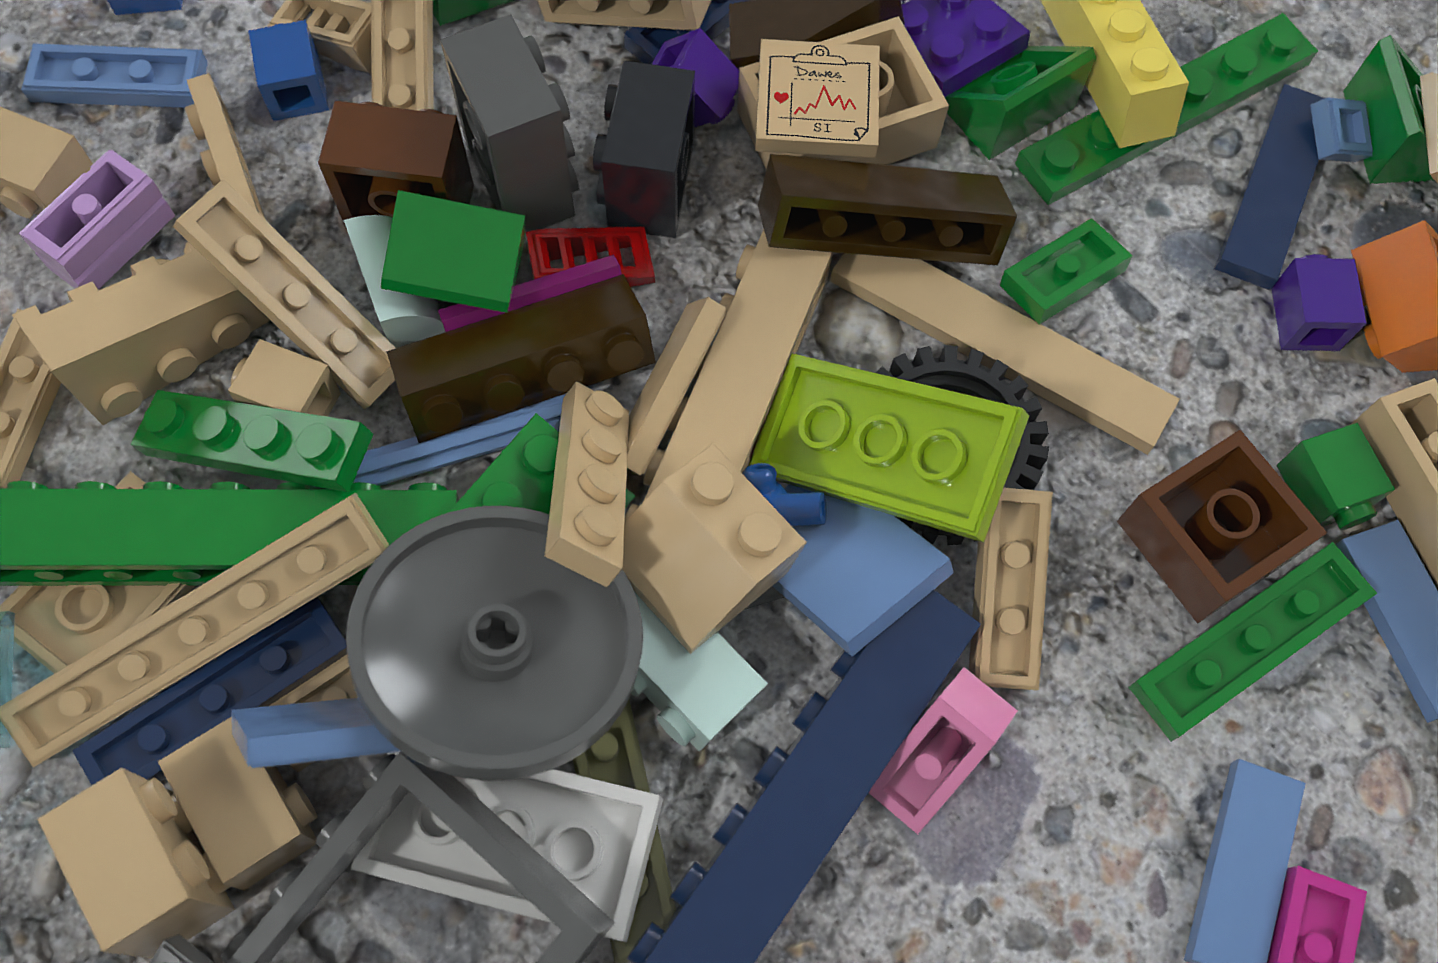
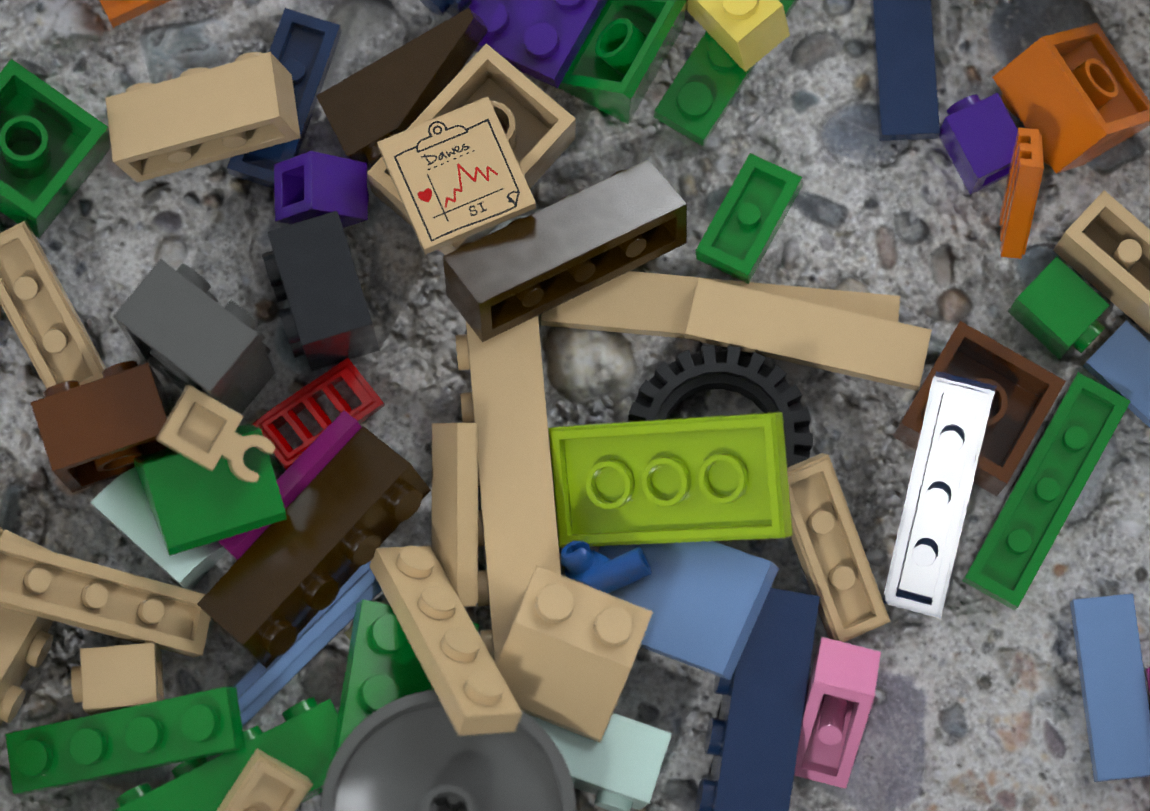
camera: 25 degrees left, 10 degrees up
none -> tan plate [155,385,275,482]
none -> tan tile [684,277,932,391]
none -> tile [883,371,997,618]
none -> orange tile [999,127,1044,259]

